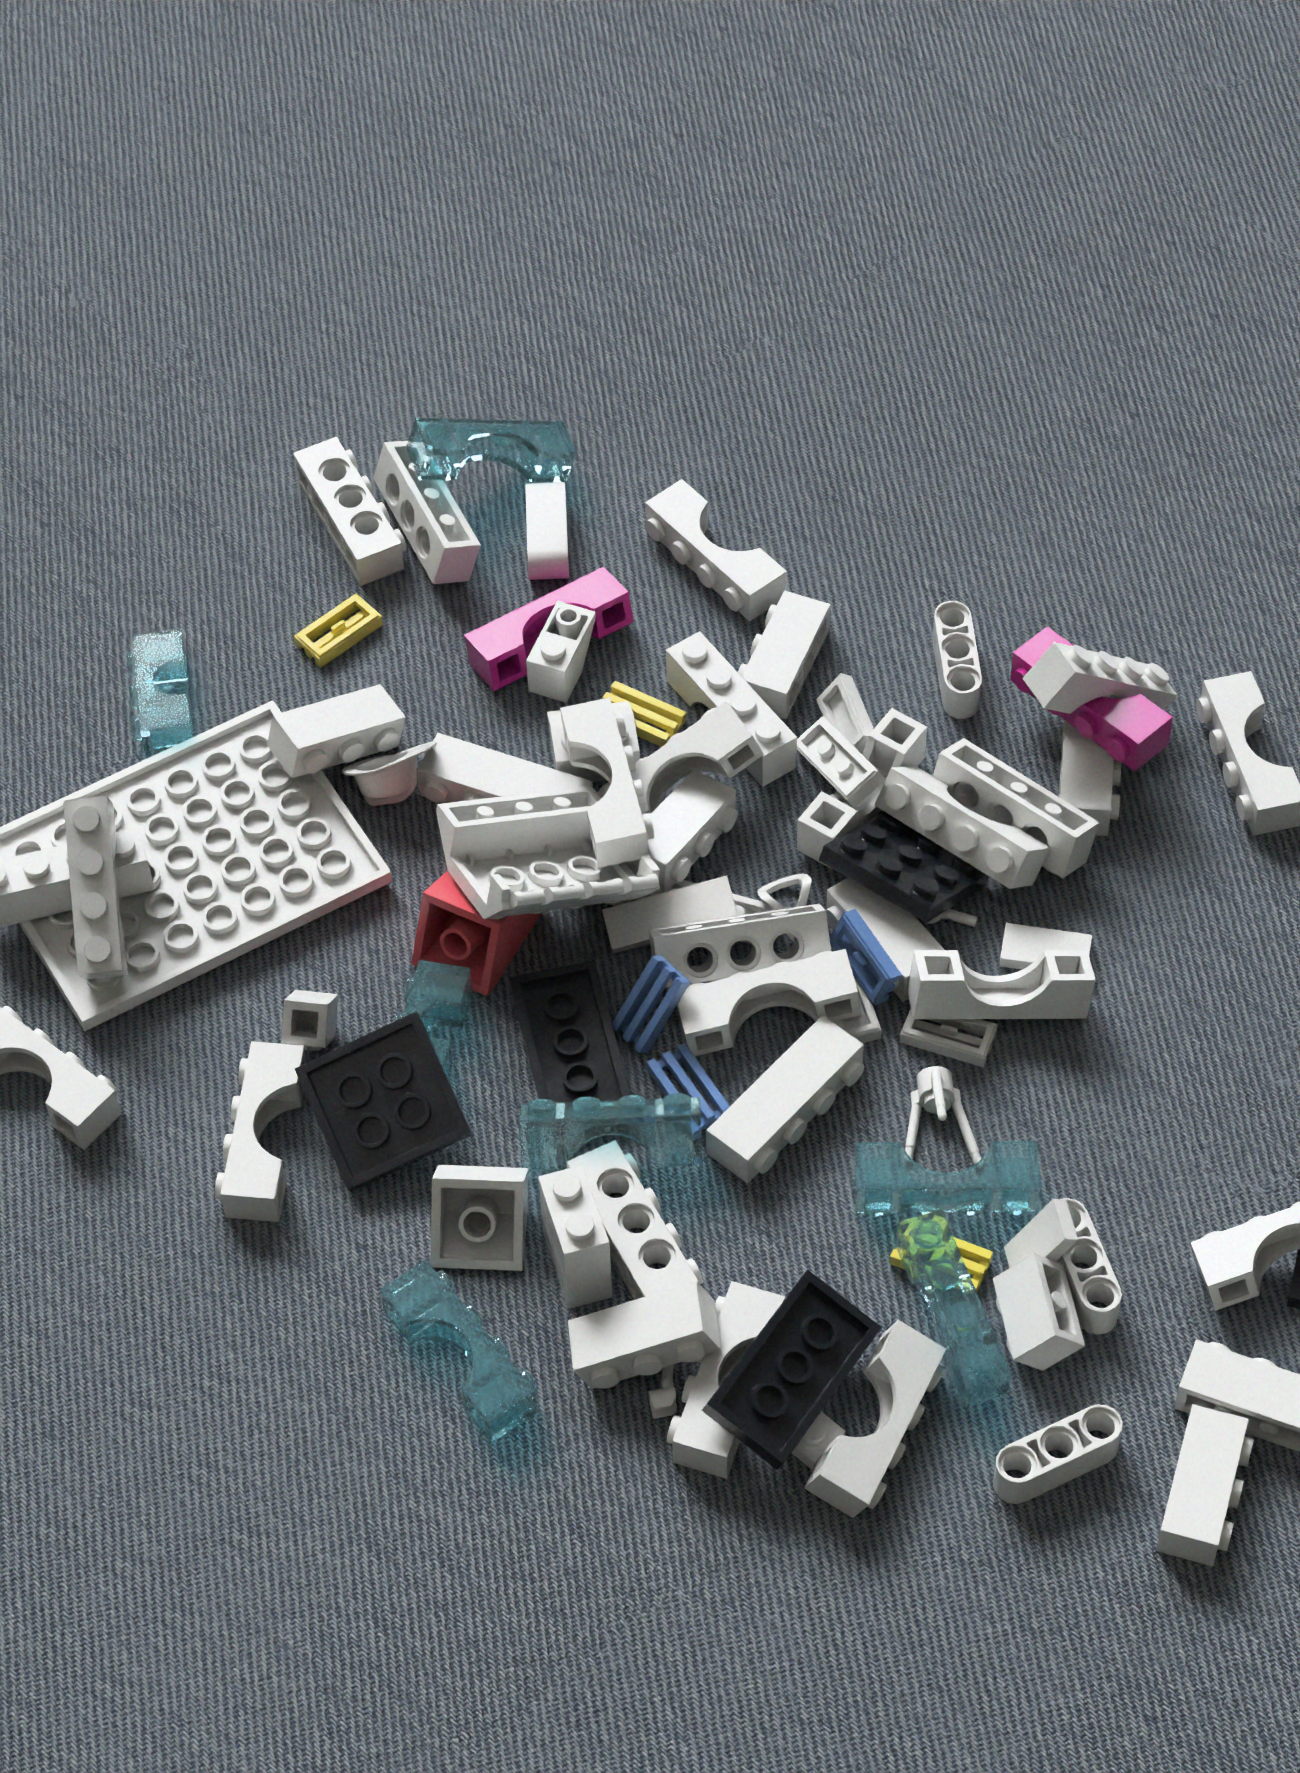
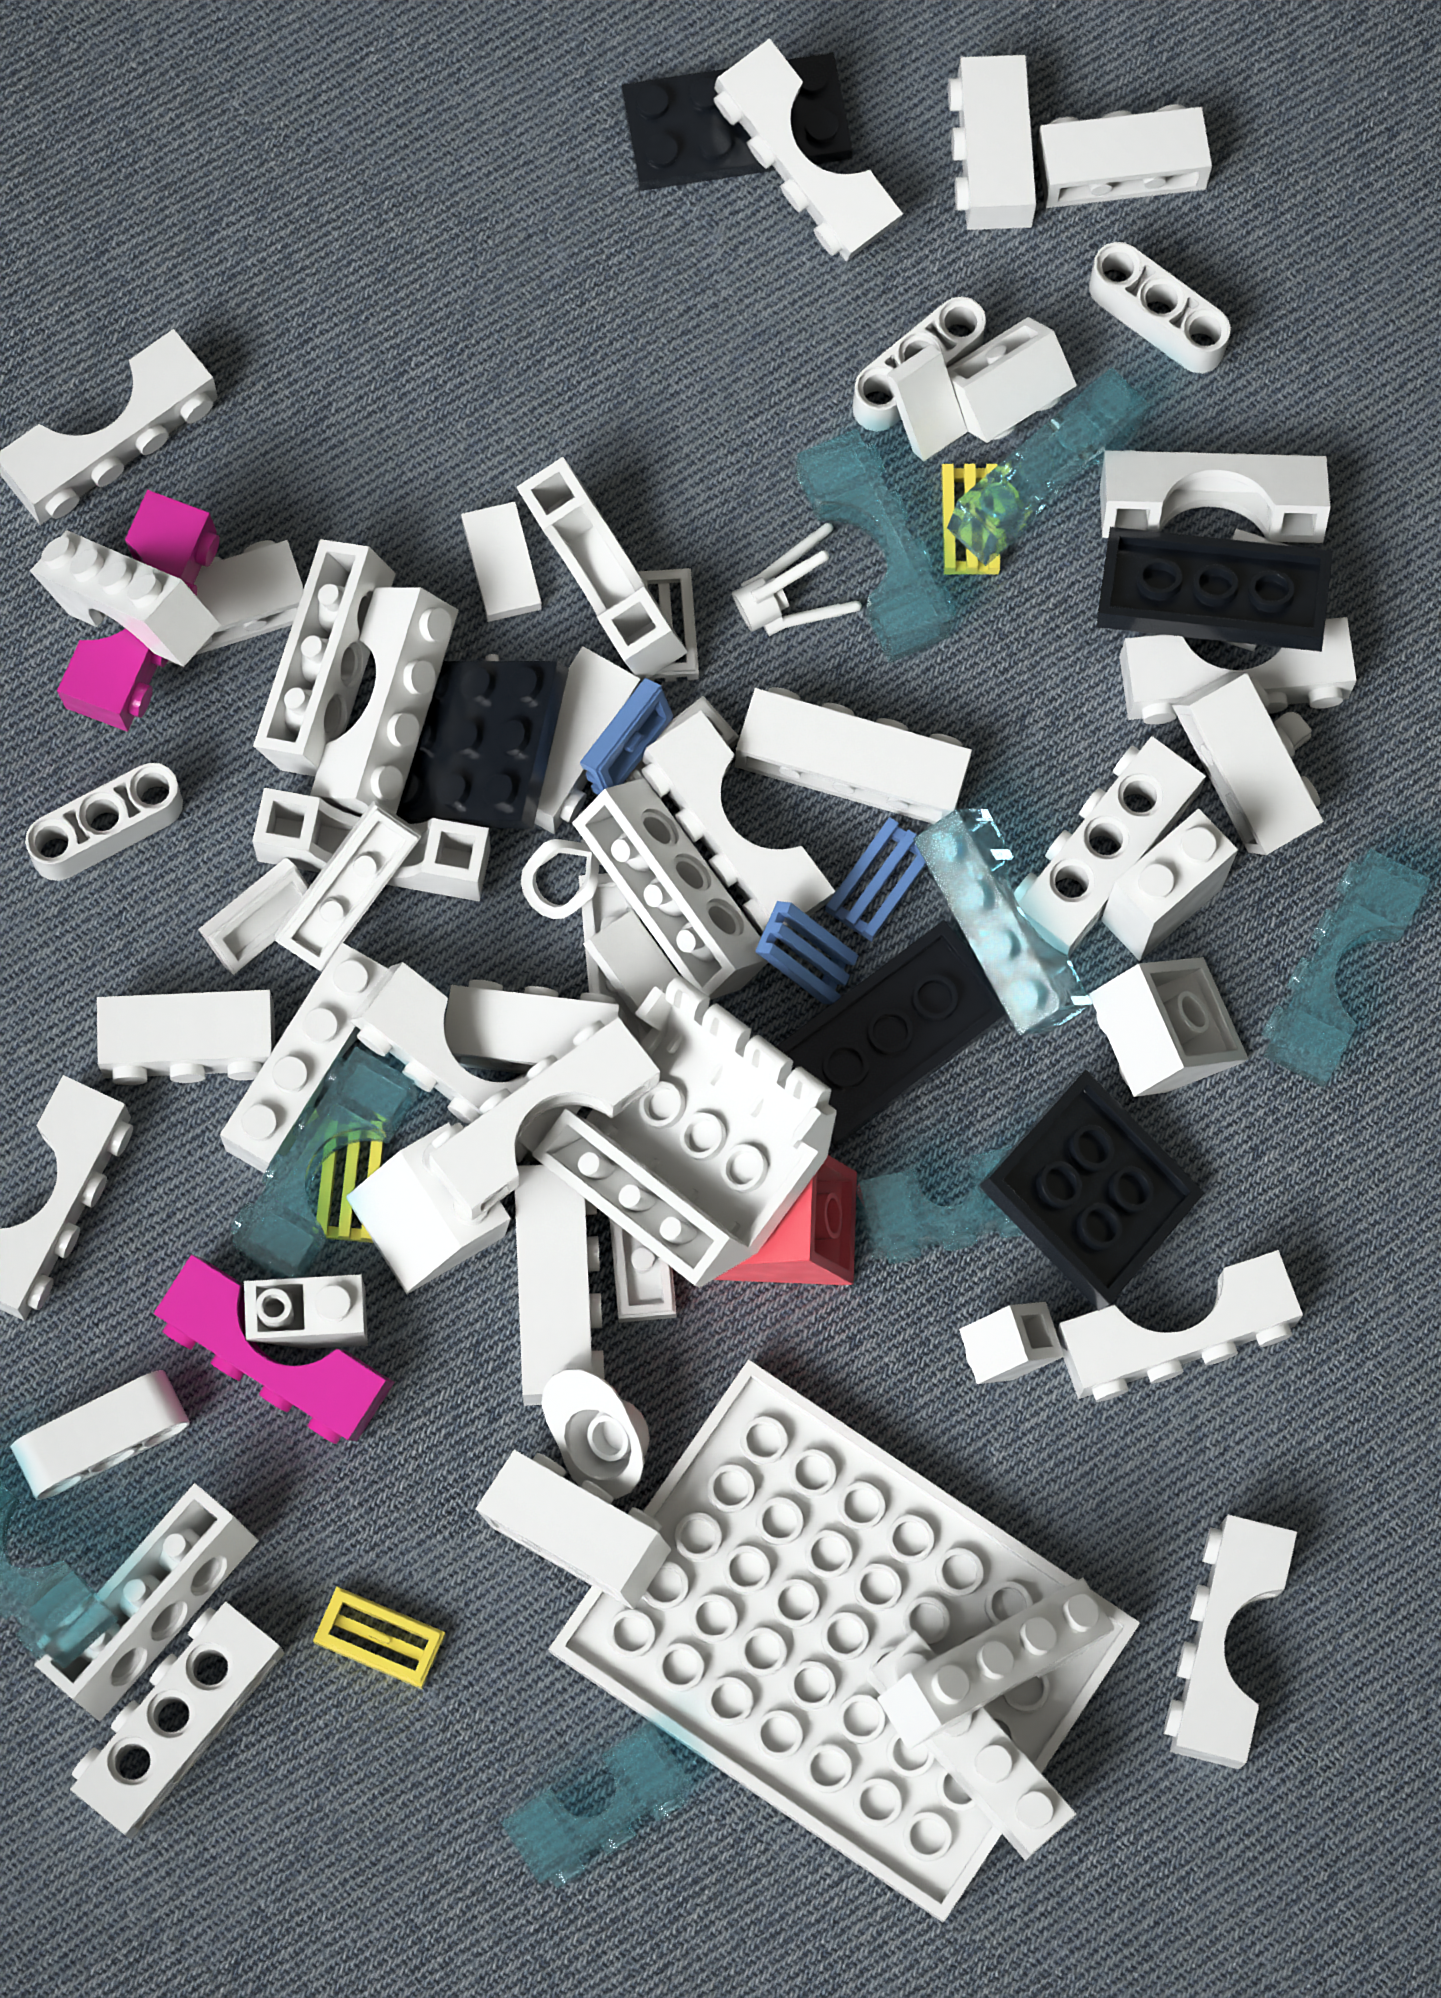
camera: 120 degrees left, 20 degrees up
none -> clear light blue arch [231,1046,419,1279]

